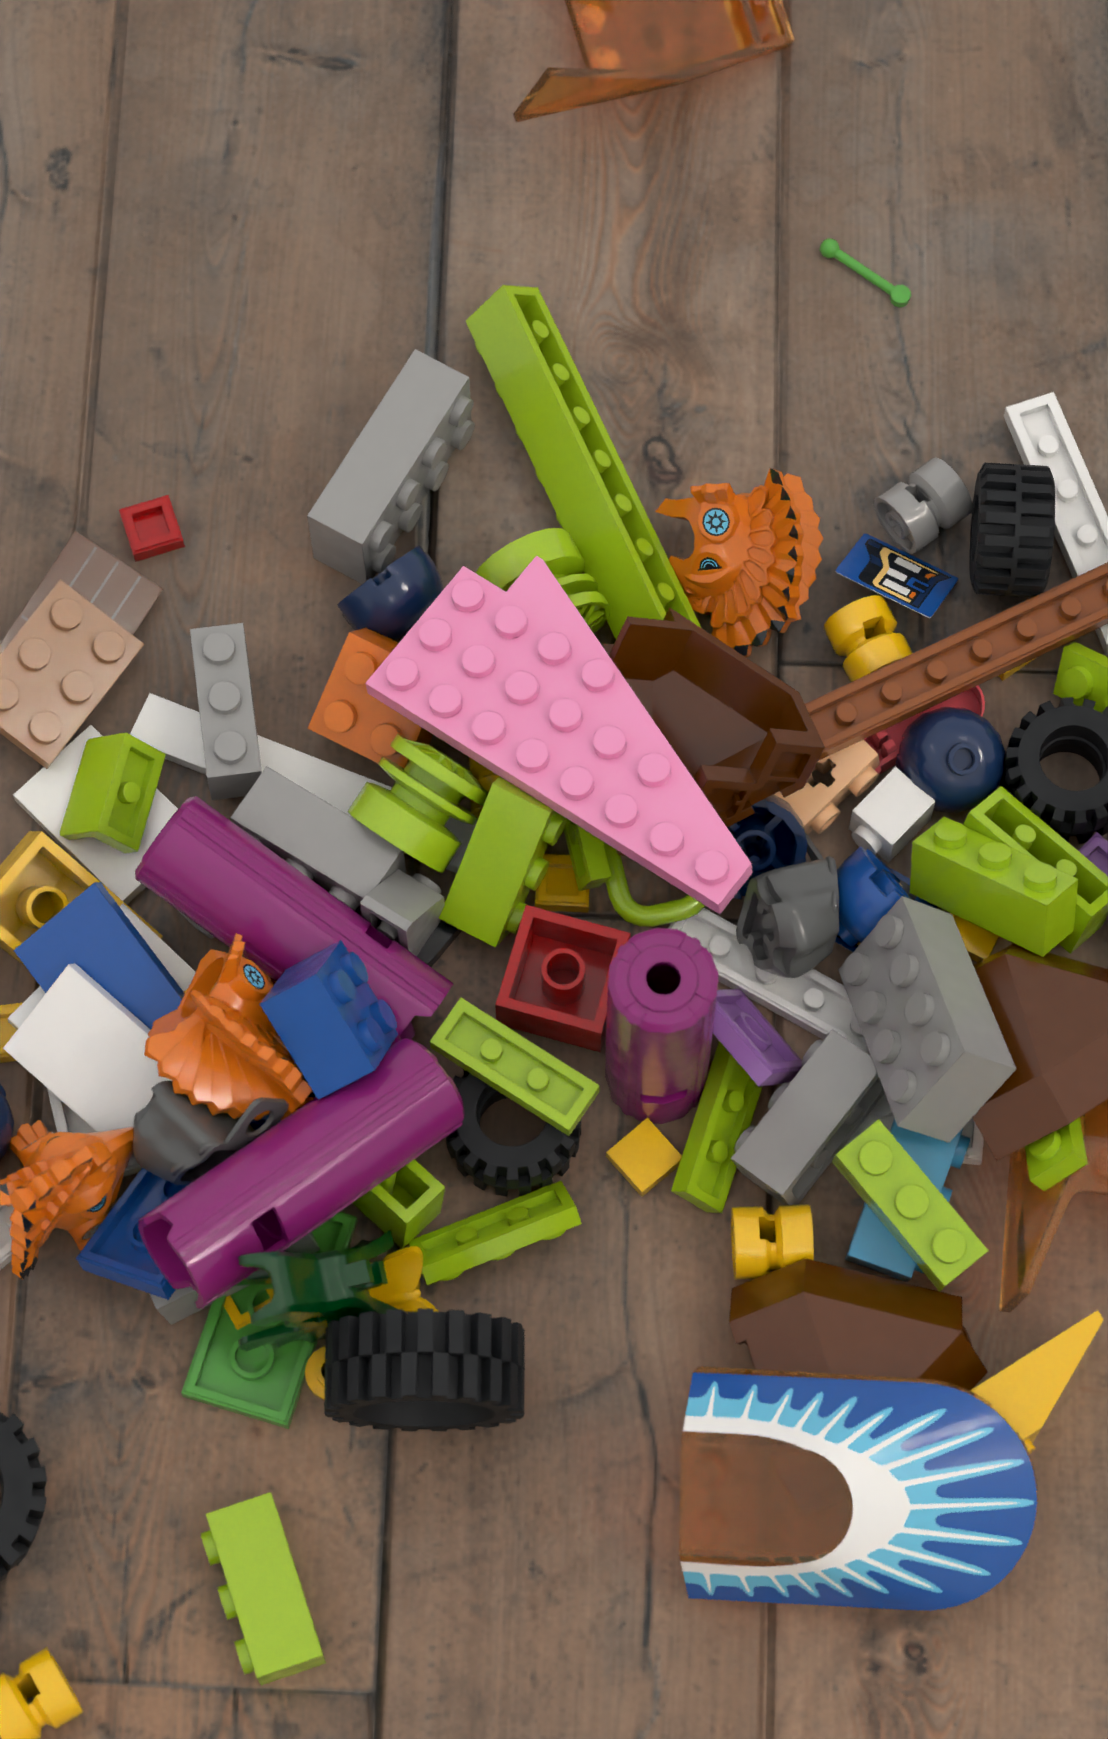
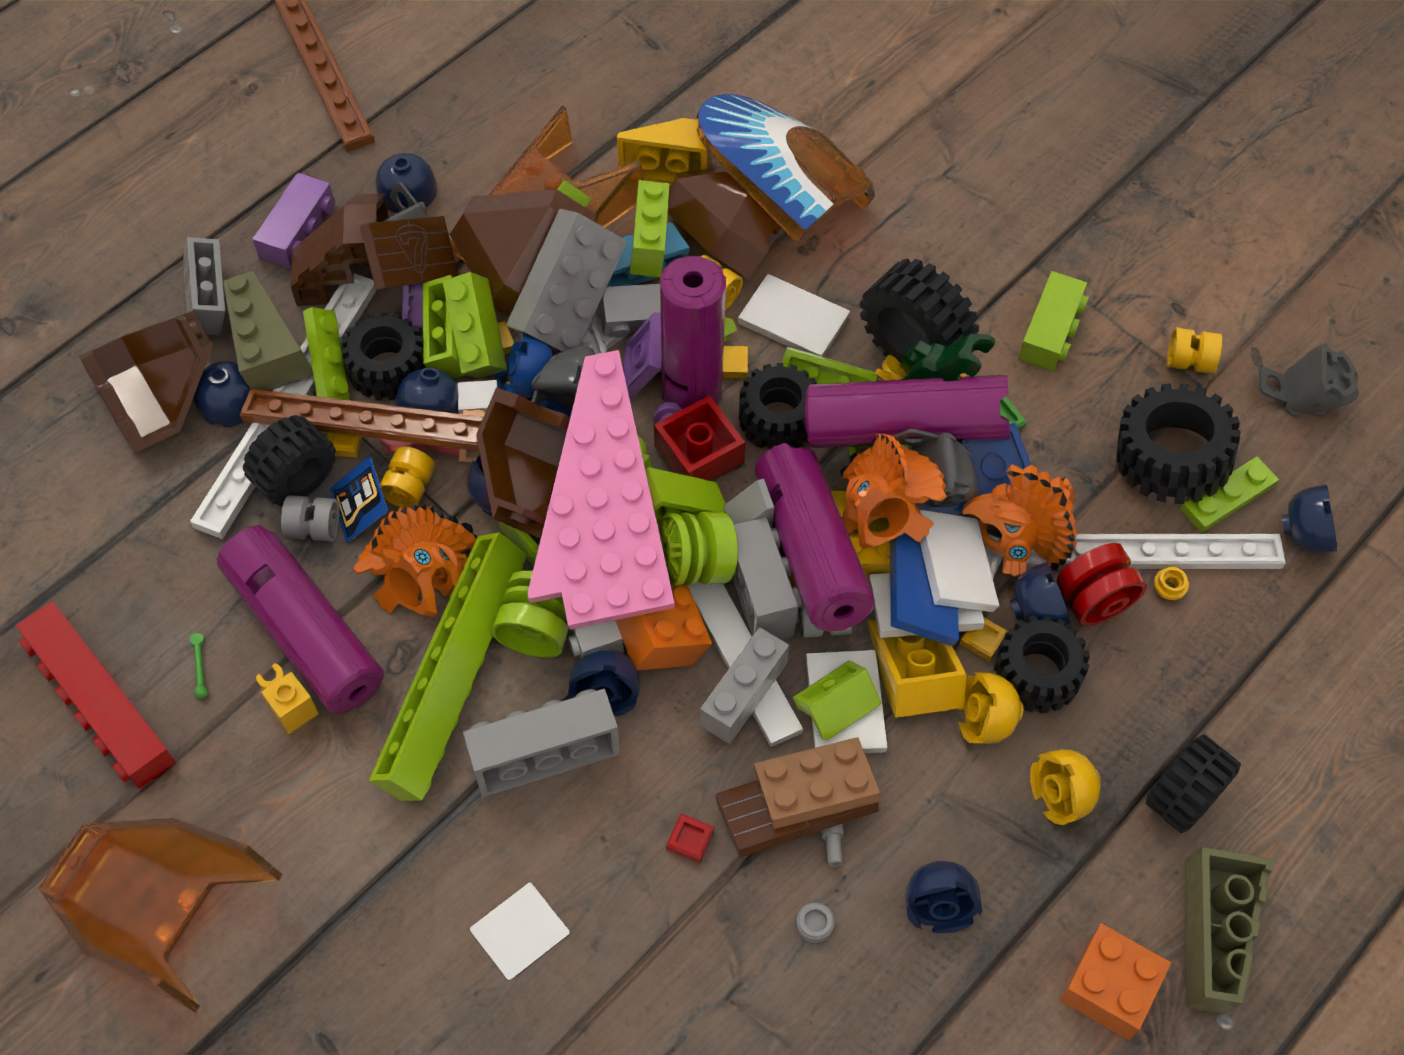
camera: 140 degrees left, 10 degrees down
blue brick [260,940,398,1100] -> none
lime plate [430,997,600,1136] -> none
none -> red brick [15,601,176,789]
none -> magenta piece [217,525,384,714]
none -> yellow brick [256,663,319,734]
none -> white sticker [470,883,570,980]
none -> white tile [738,274,850,357]

